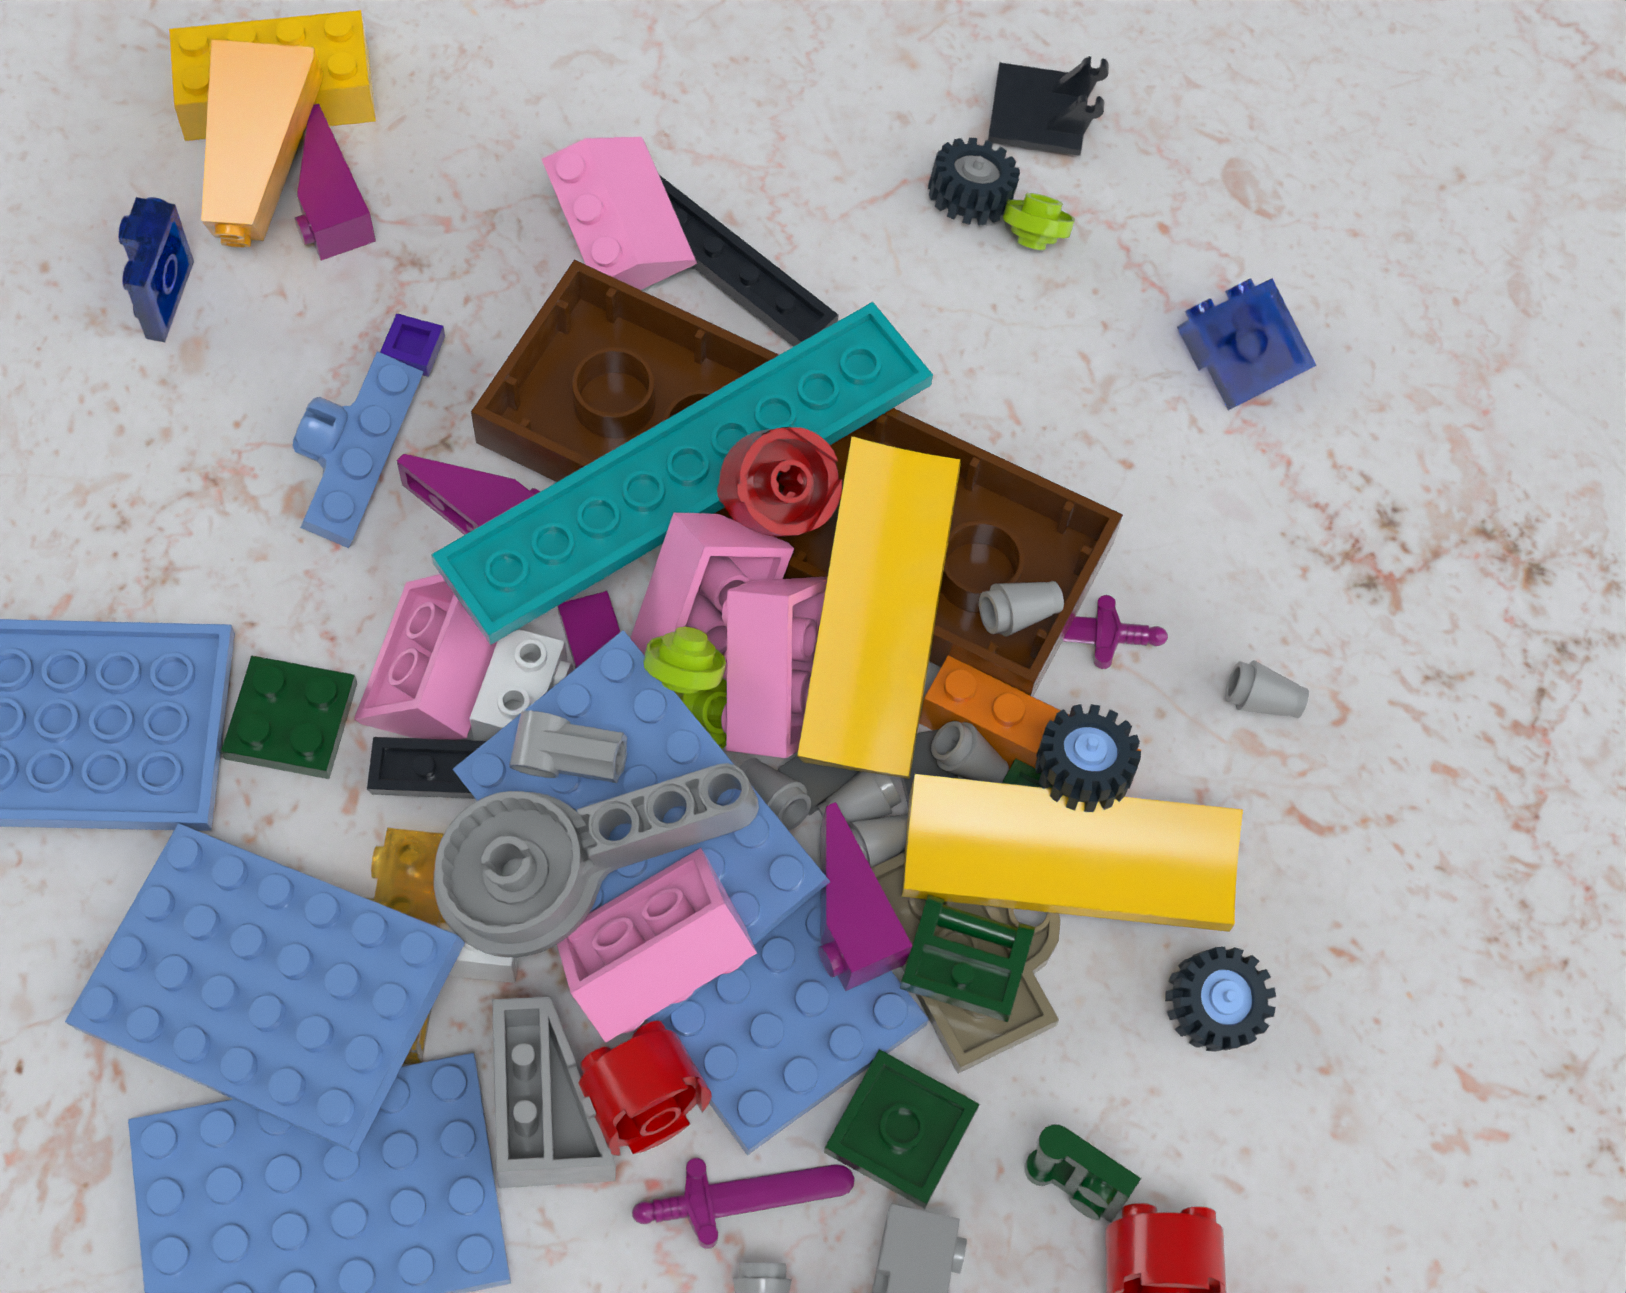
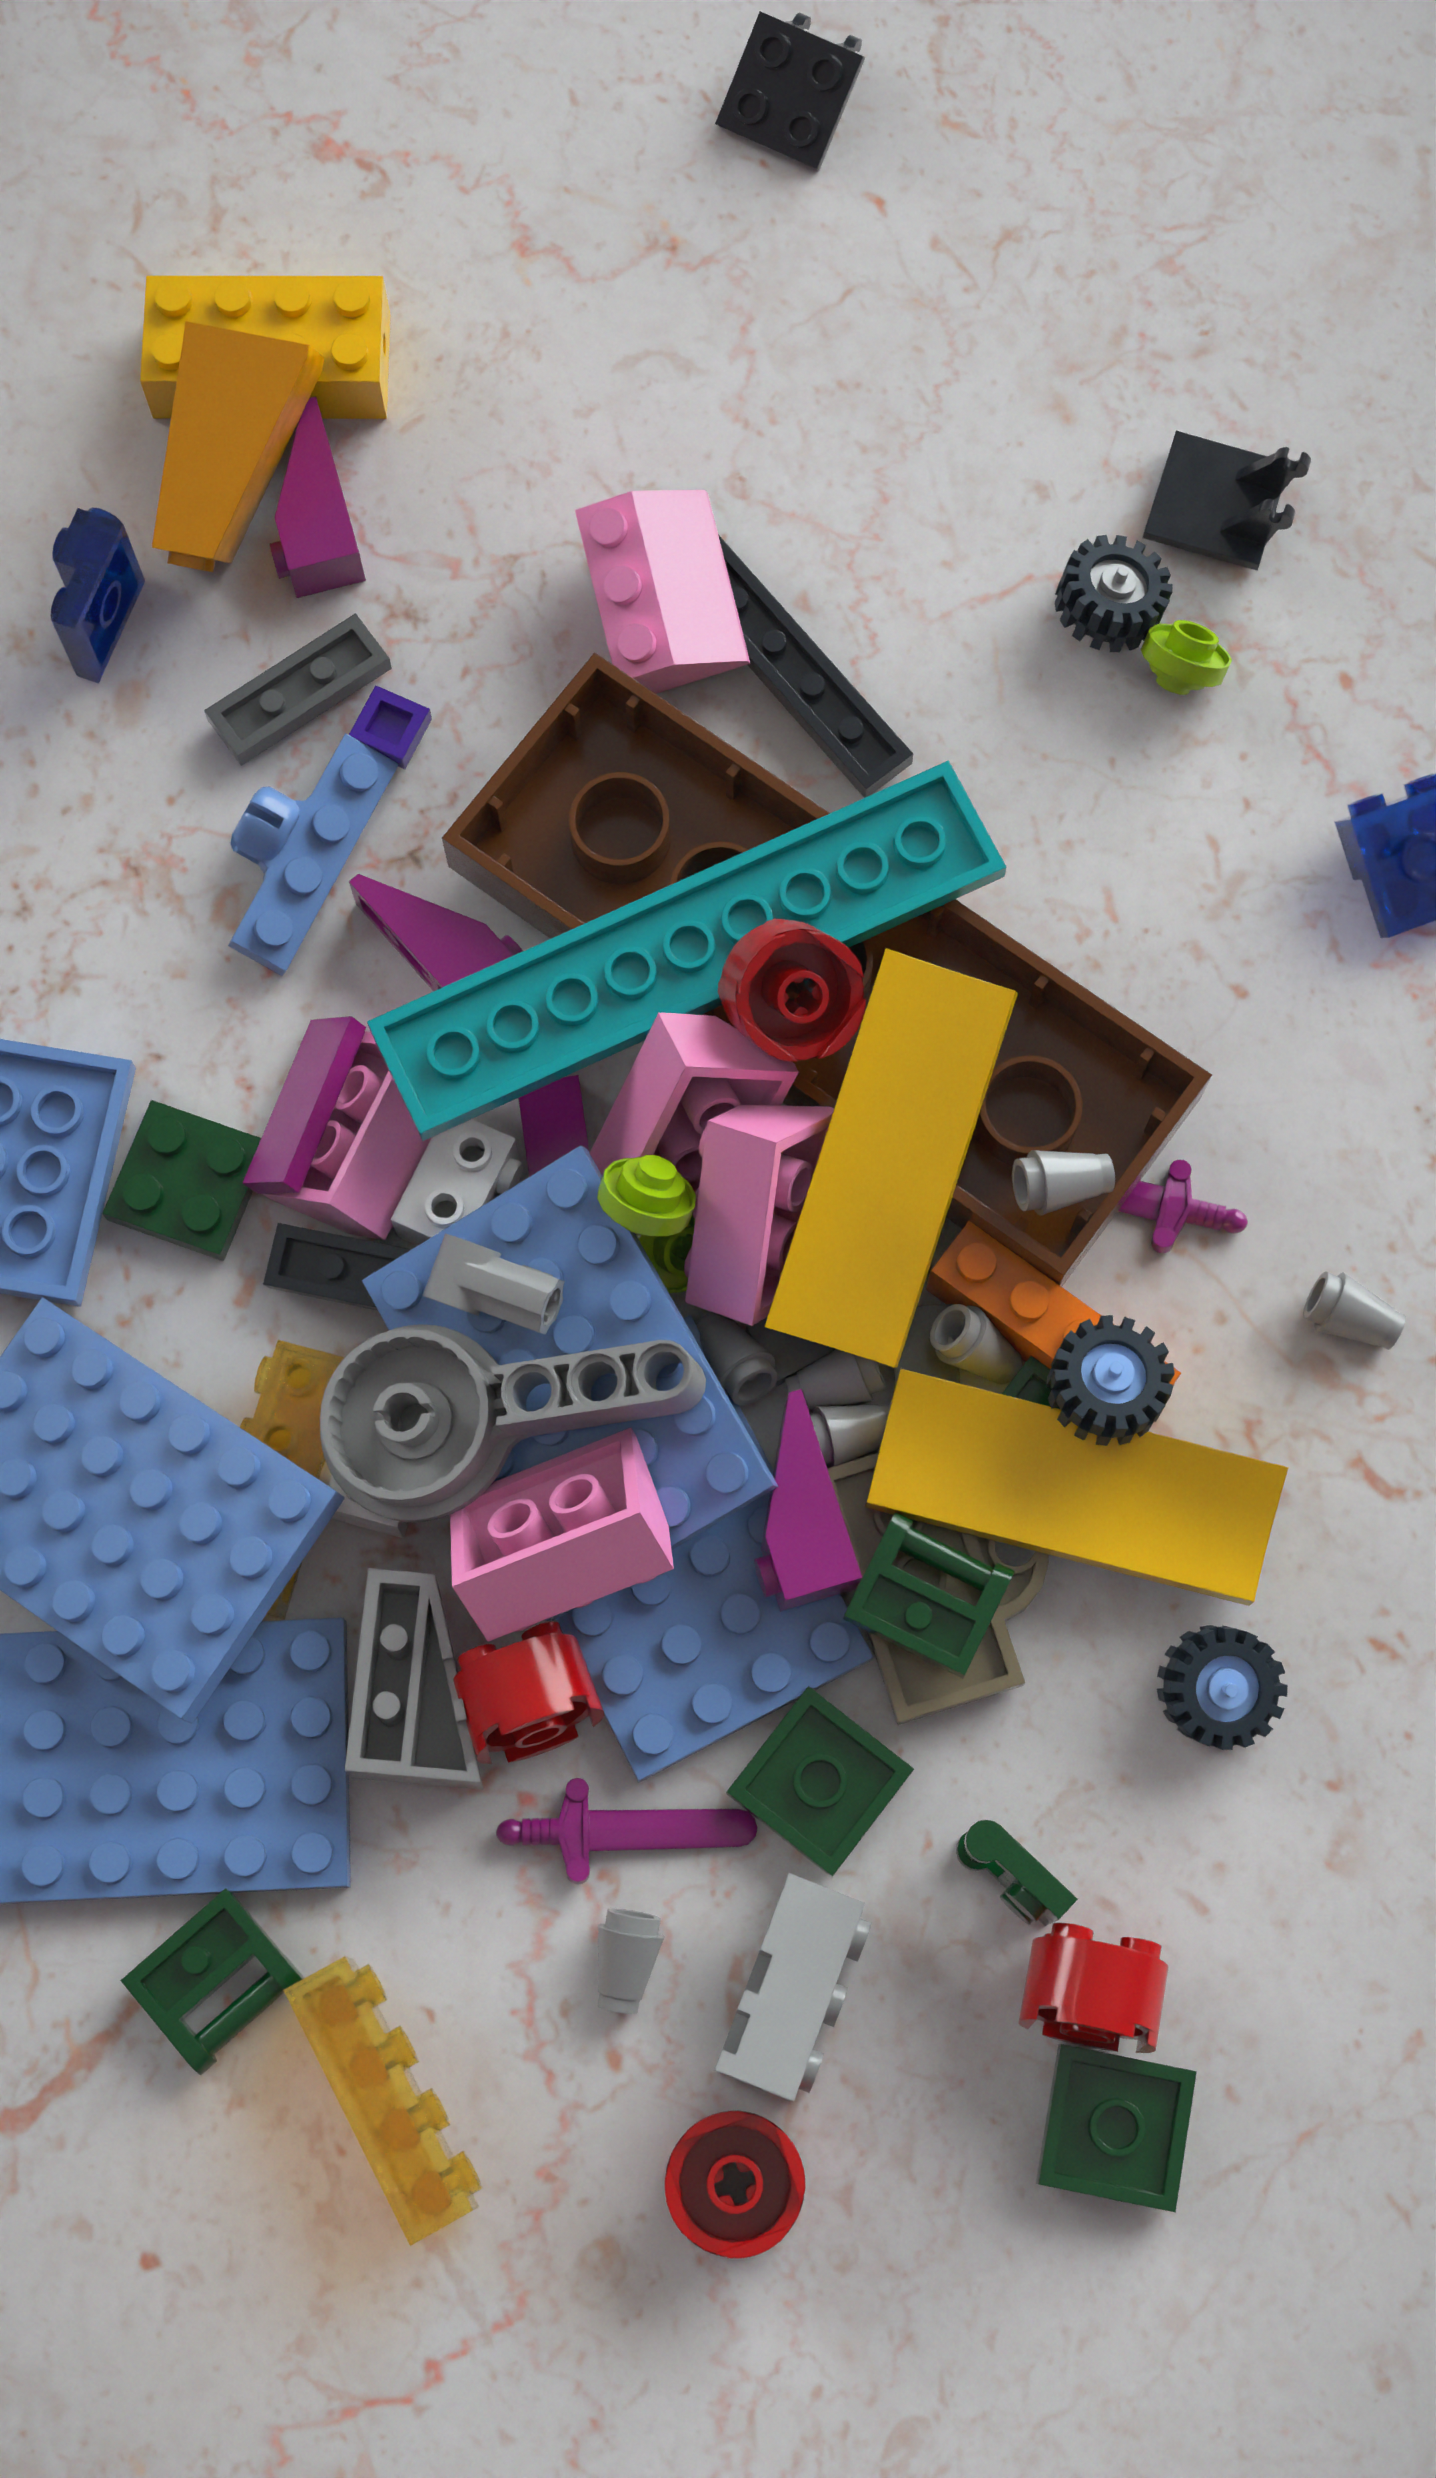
camera: 15 degrees right, 10 degrees up
none -> dark grey plate [204,613,392,766]
none -> magenta tile [243,1016,366,1194]

